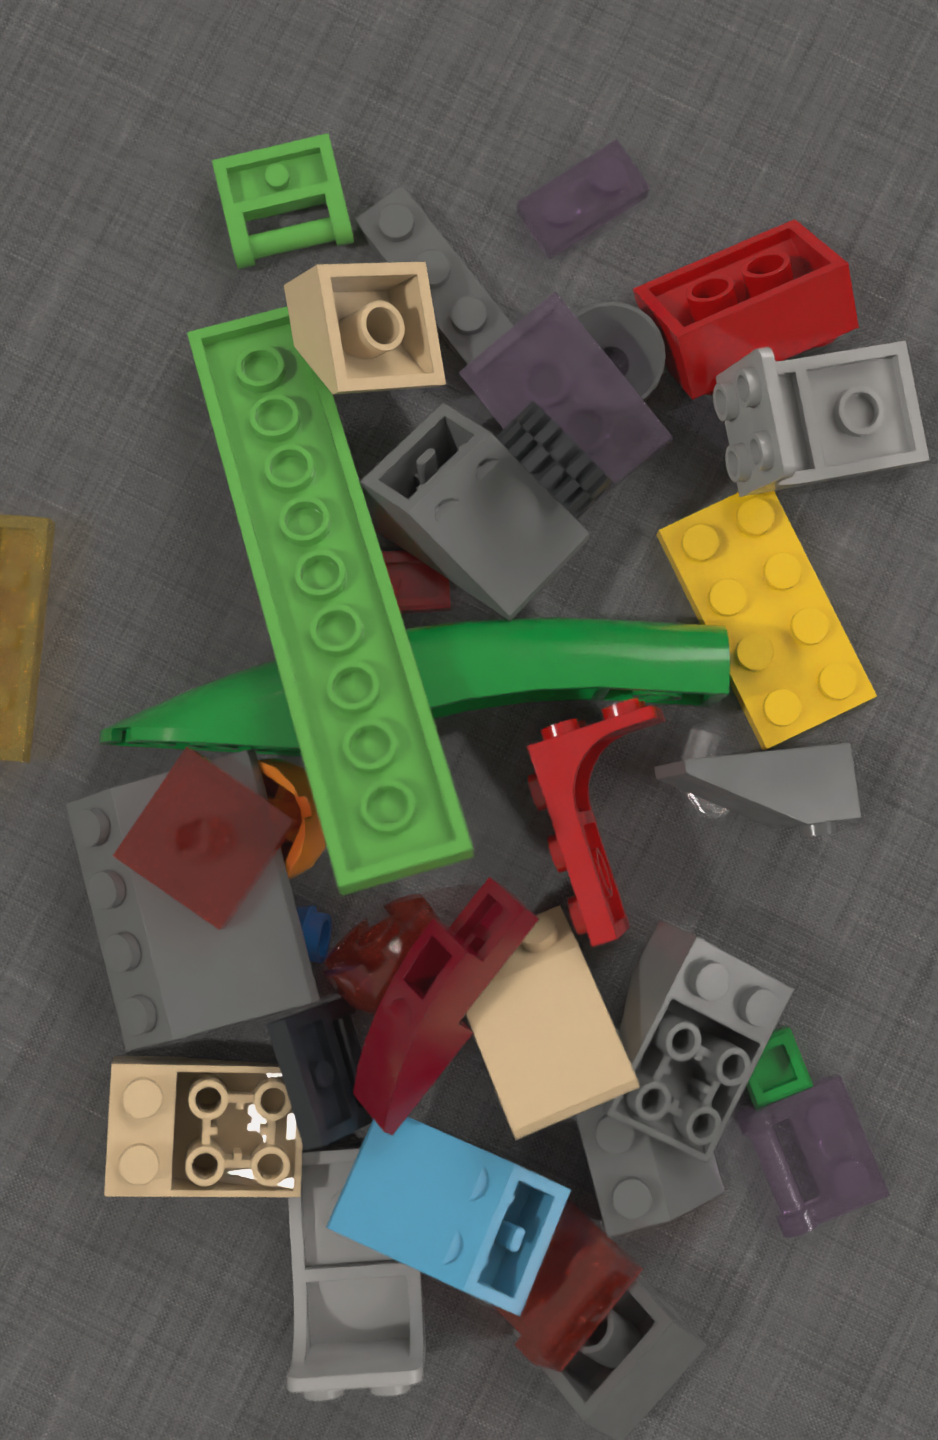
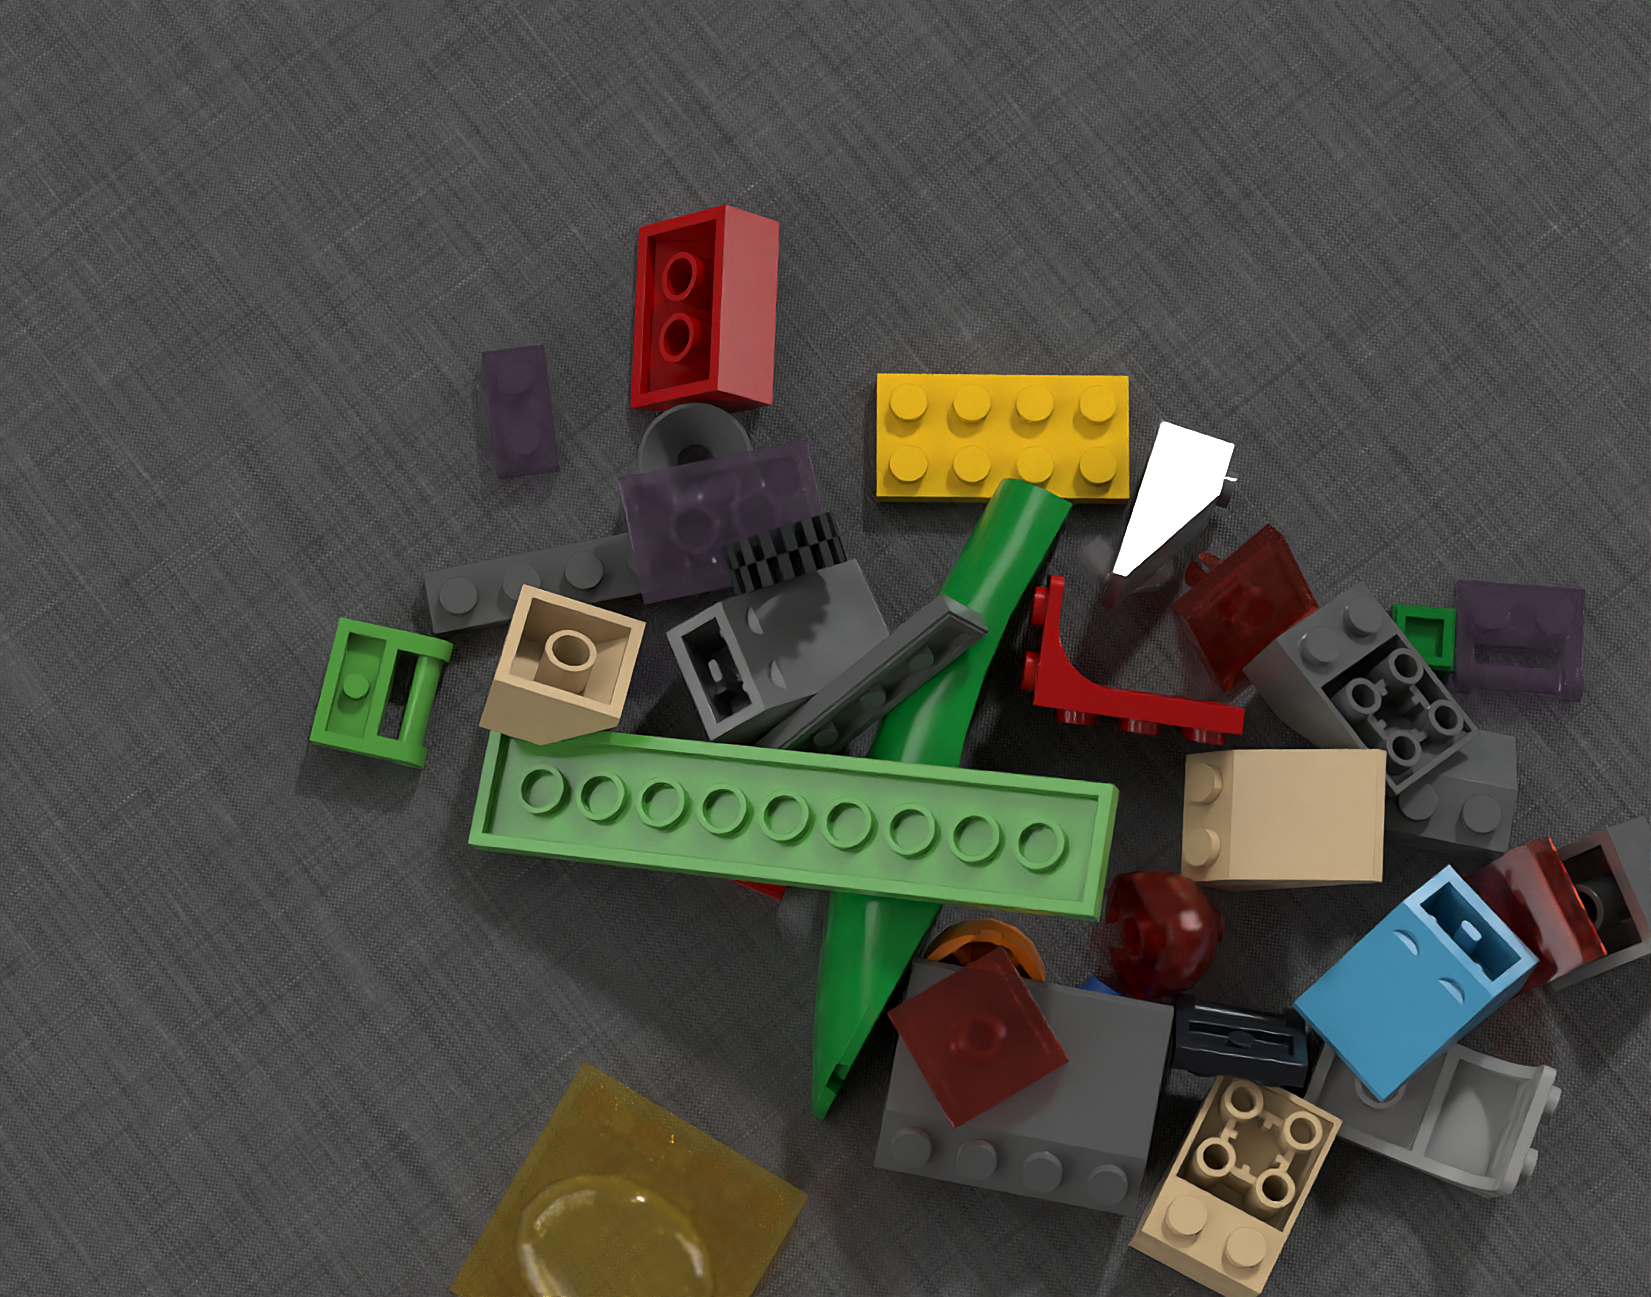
camera: 70 degrees left, 5 degrees down
dark red slope [353,876,540,1136] -> none
light grey bracket [713,341,930,497] -> none
none -> dark grey tile [751,593,989,755]
none -> clear red tile [1171,523,1320,692]

